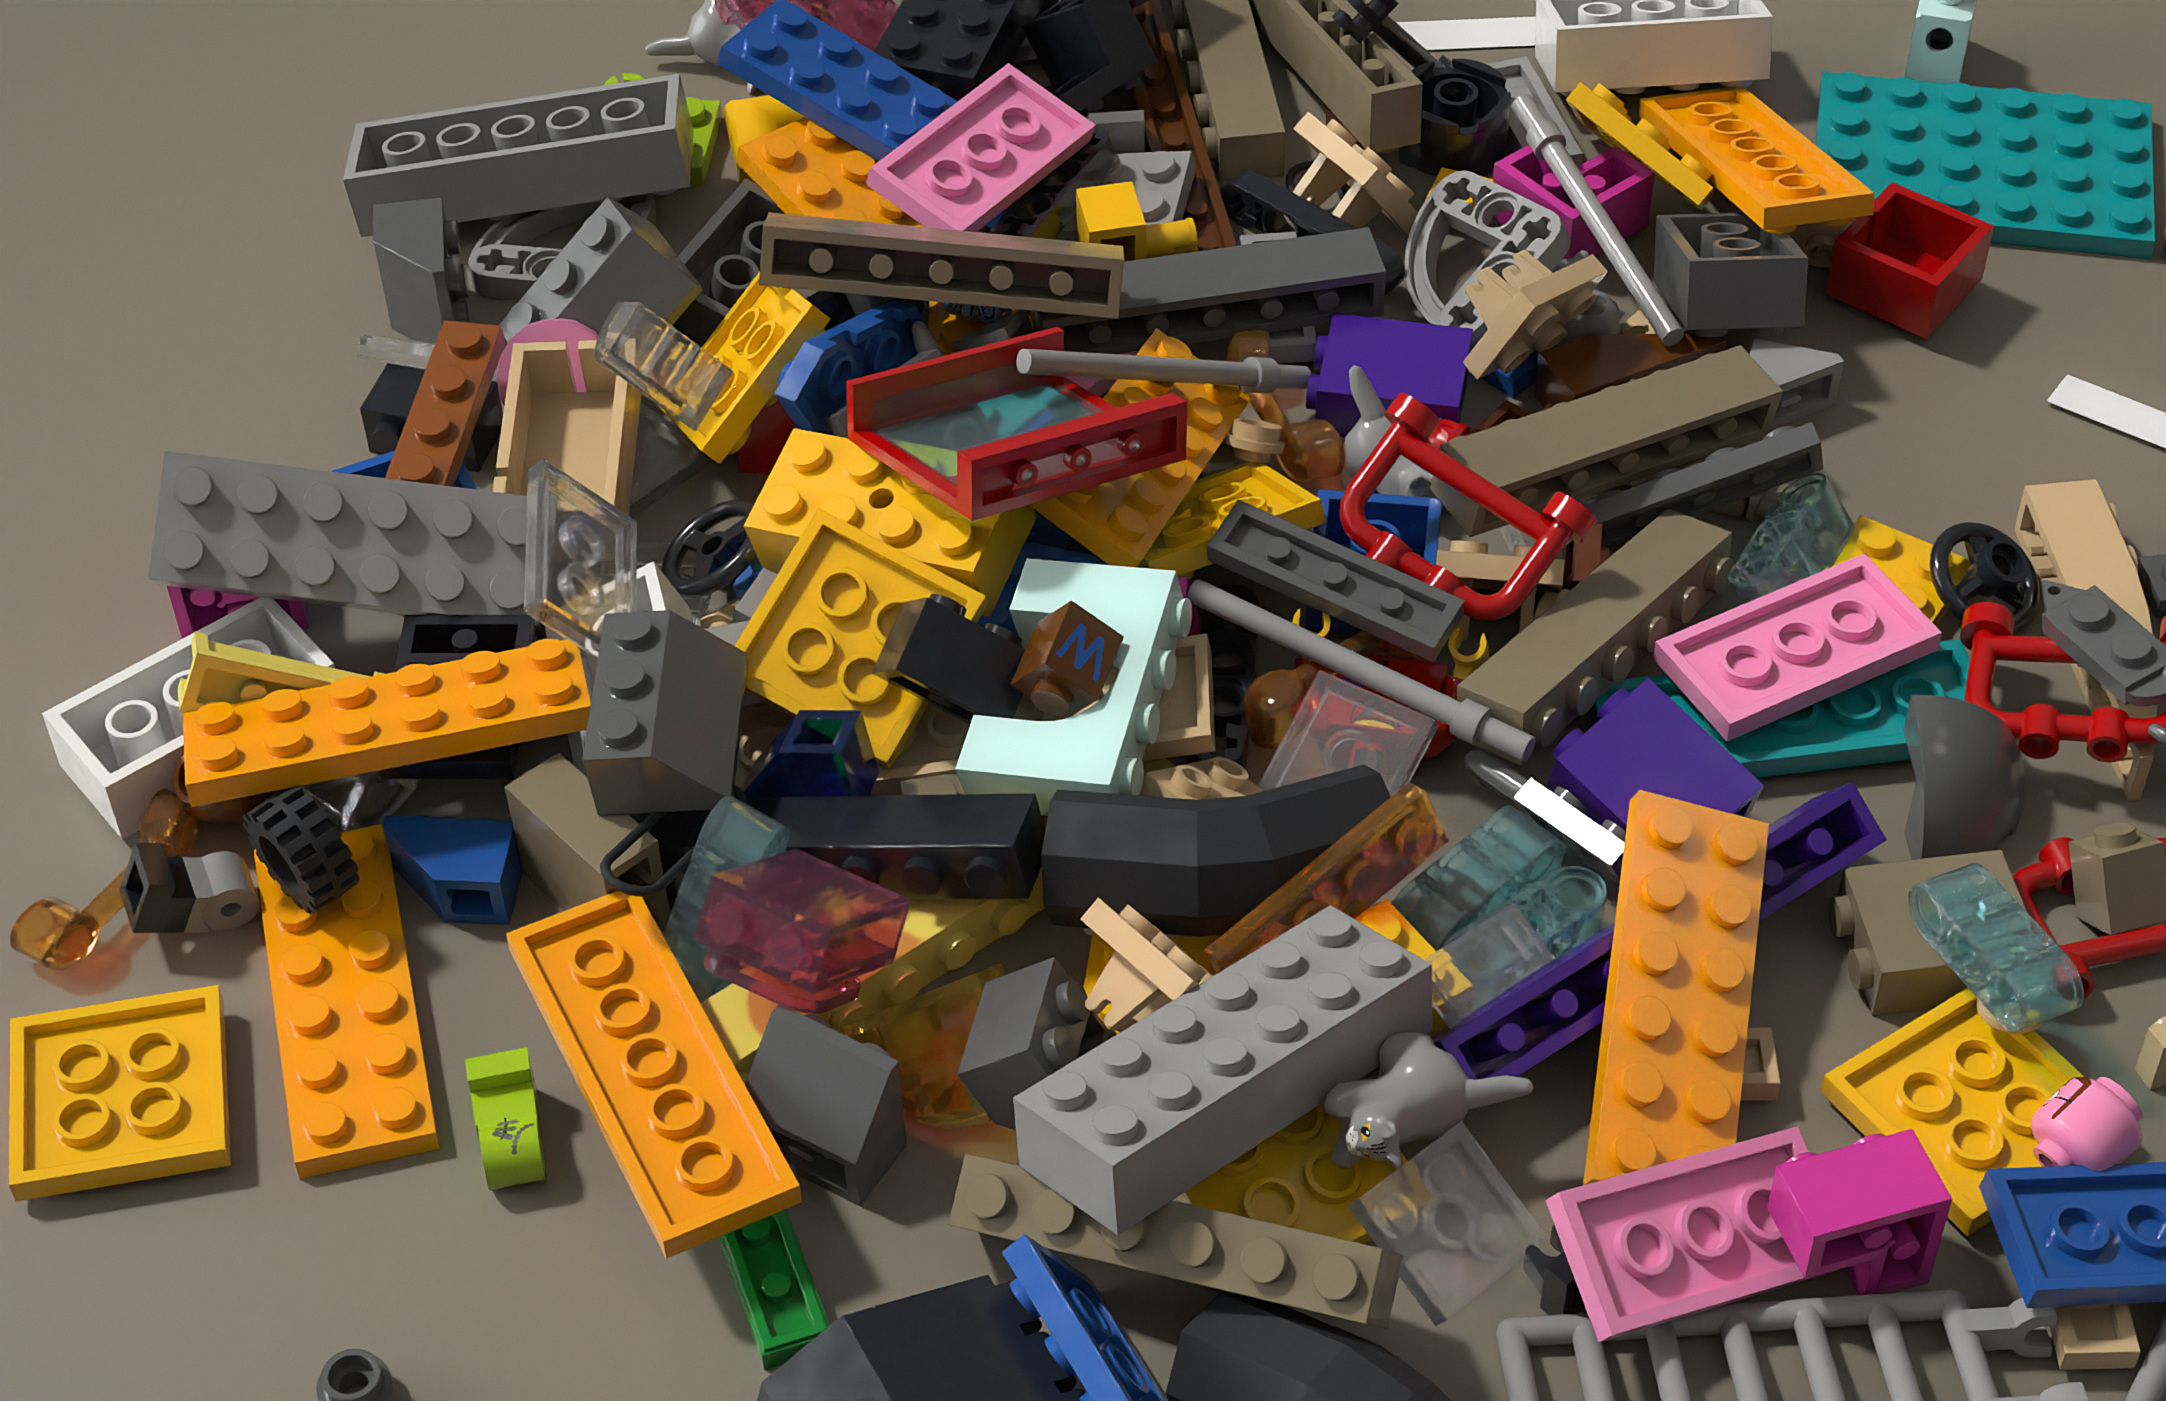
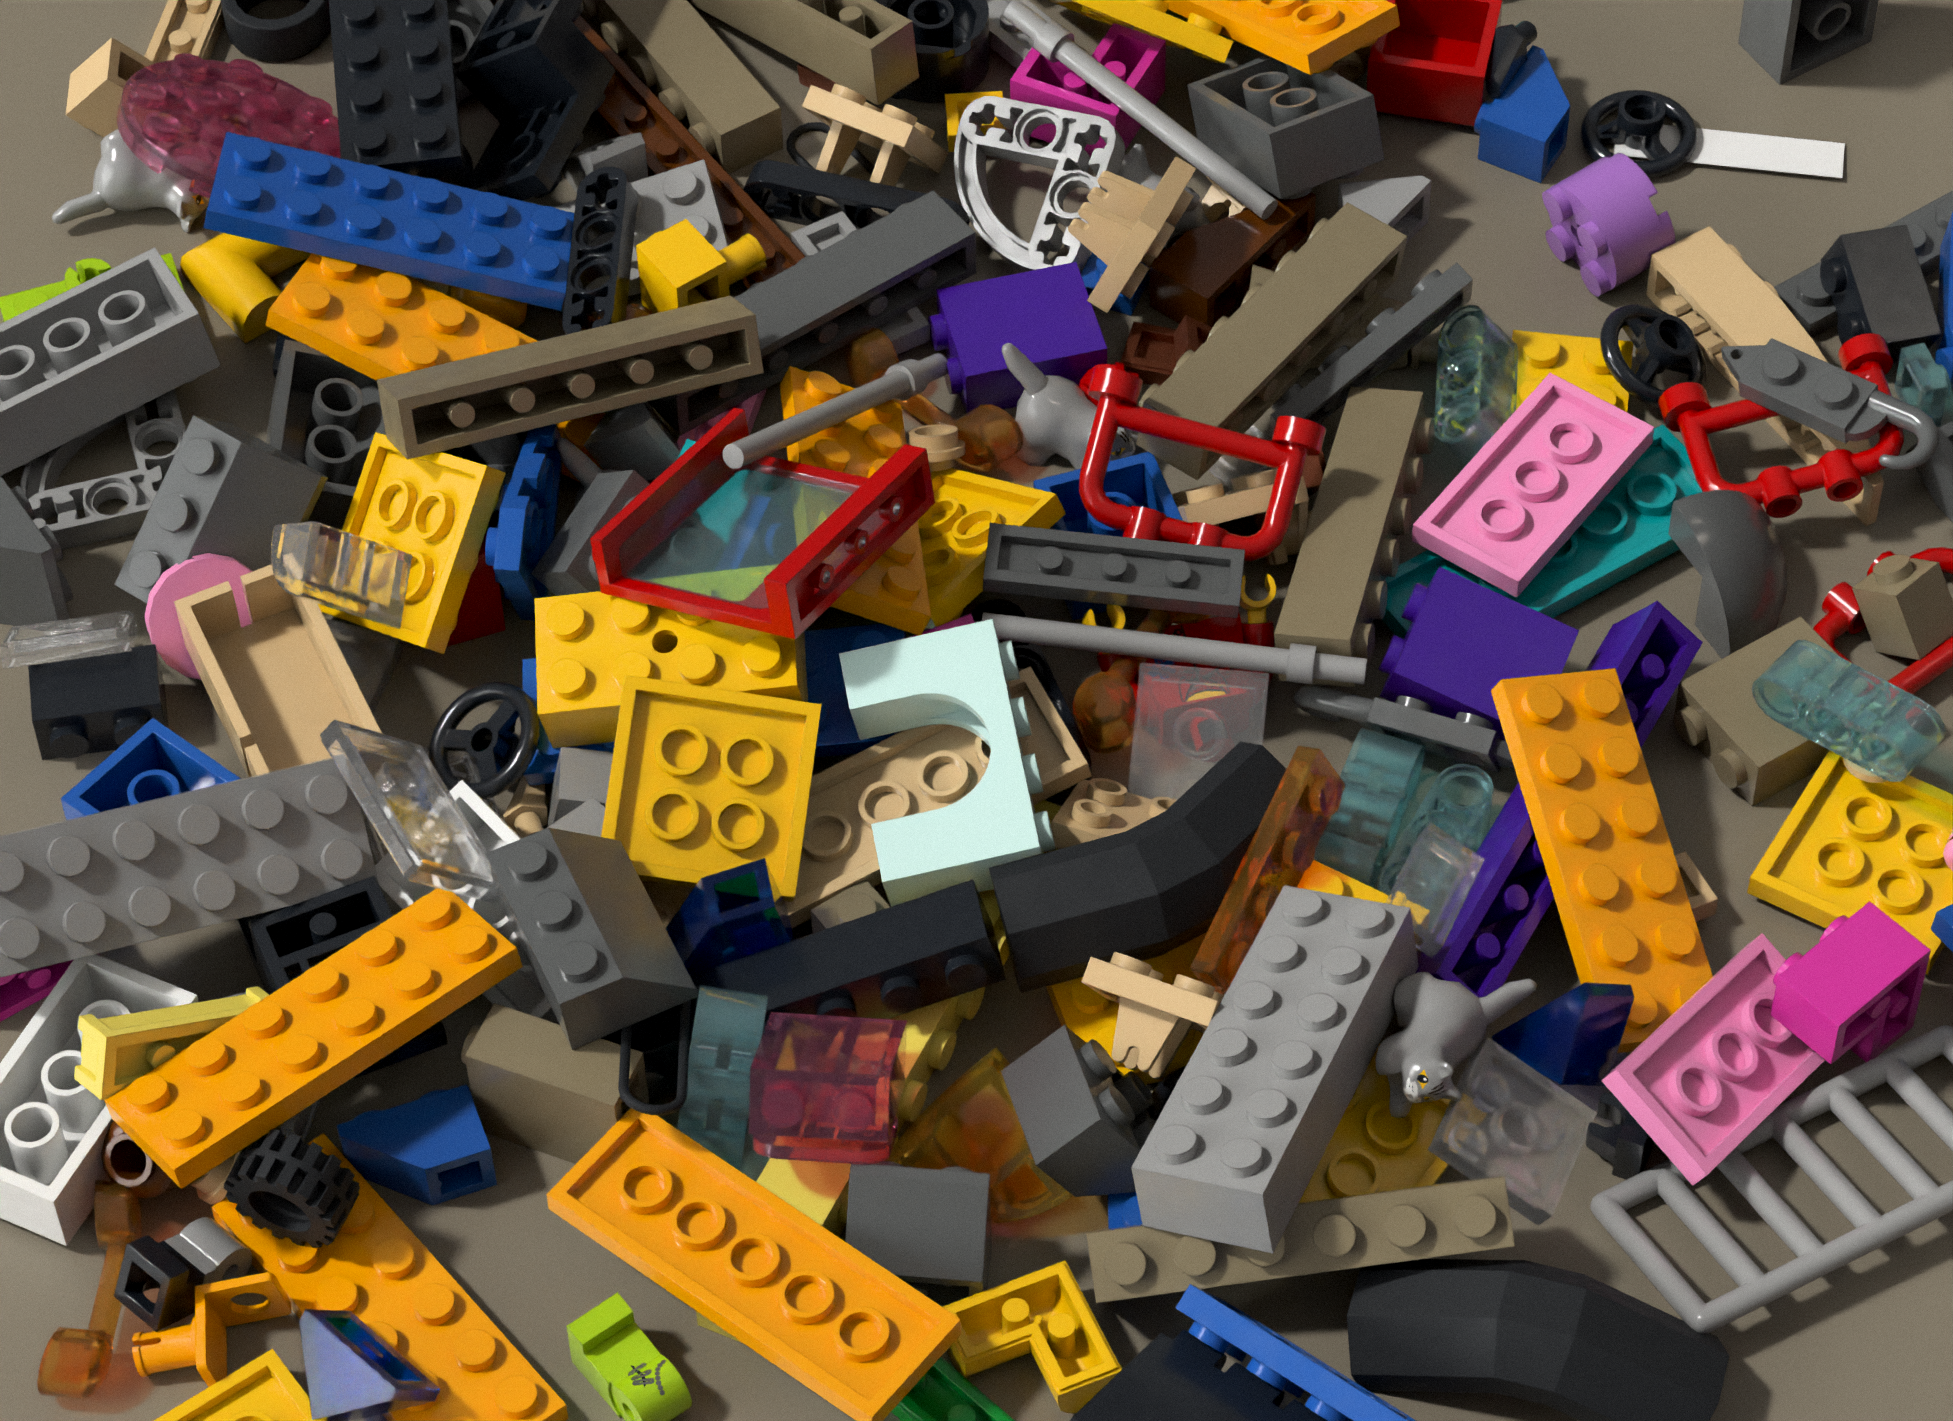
camera: 25 degrees left, 5 degrees up
dark orange plate [385,320,505,487] -> none
bright pink plate [866,63,1096,232] -> none
black brick [872,594,1025,725] -> none
reddish brown brick [1010,600,1124,719] -> none
none -> light orange bracket [132,1272,291,1387]
none -> clear blue slope [299,1309,441,1420]
none -> yellow brick [943,1260,1122,1413]
none -> blue slope [1474,45,1570,183]
none -> black bar [1485,21,1537,99]
none -> clear blue slope [1492,982,1635,1086]
none -> medium lavender brick [1542,153,1675,297]
none -> black piece [1581,90,1697,178]

